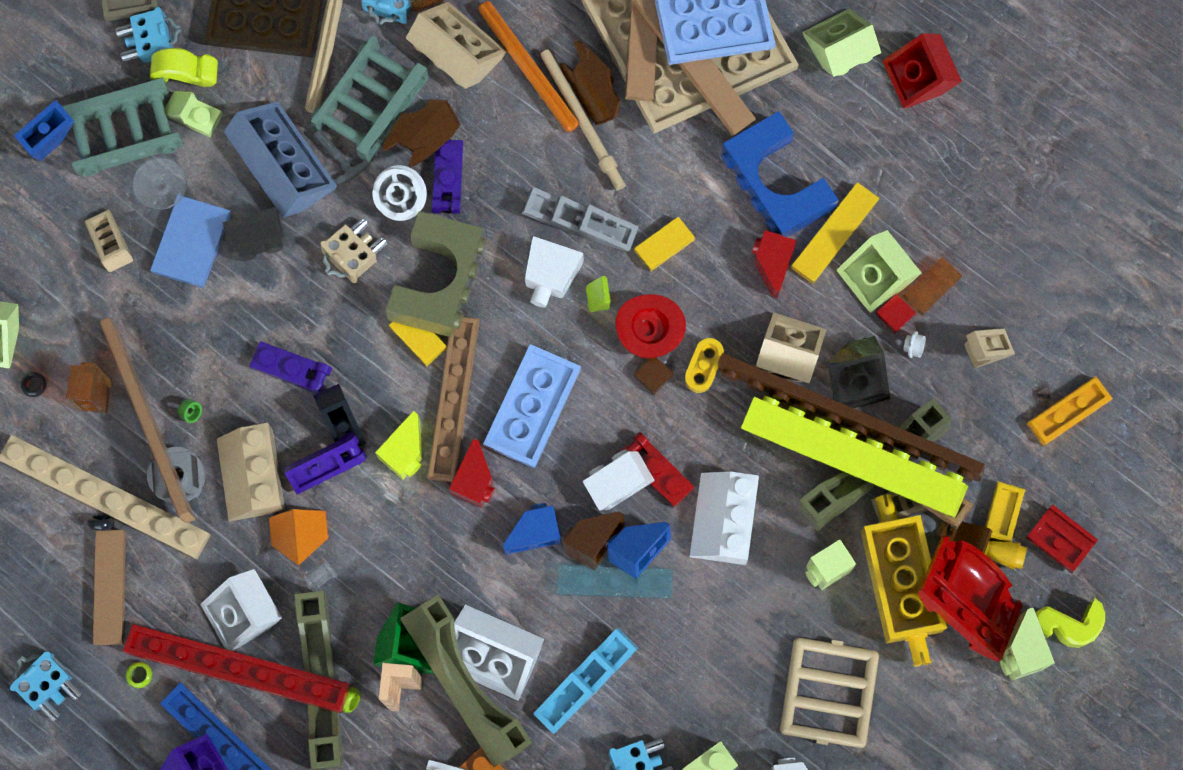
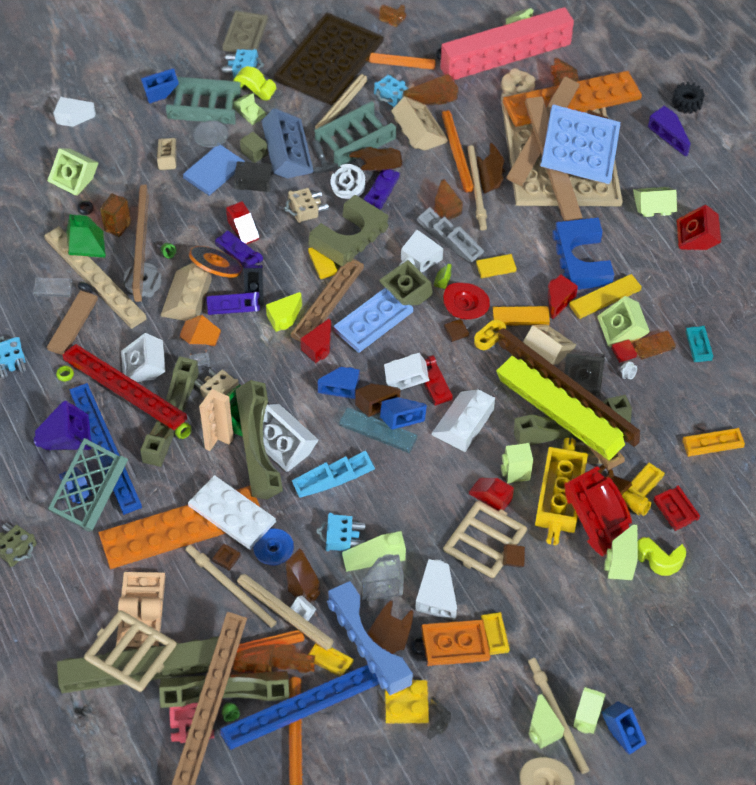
camera: 20 degrees right, 20 degrees down
tan slope [965,328,1015,368] -> none
none -> clear tile [33,277,73,297]
none -> green slope [67,214,105,258]
none -> piece [189,246,242,278]
none -> tan piece [194,368,239,398]
none -> slope [226,201,259,245]
none -> olive brick [240,132,268,164]
none -> olive slope [379,260,433,305]
none -> clear orange slope [433,179,463,220]
none -> red slope [469,478,514,511]
none -> light orange tile [492,306,550,326]
none -> reddish brown tile [503,544,525,568]
none -> teal plate [685,326,713,363]

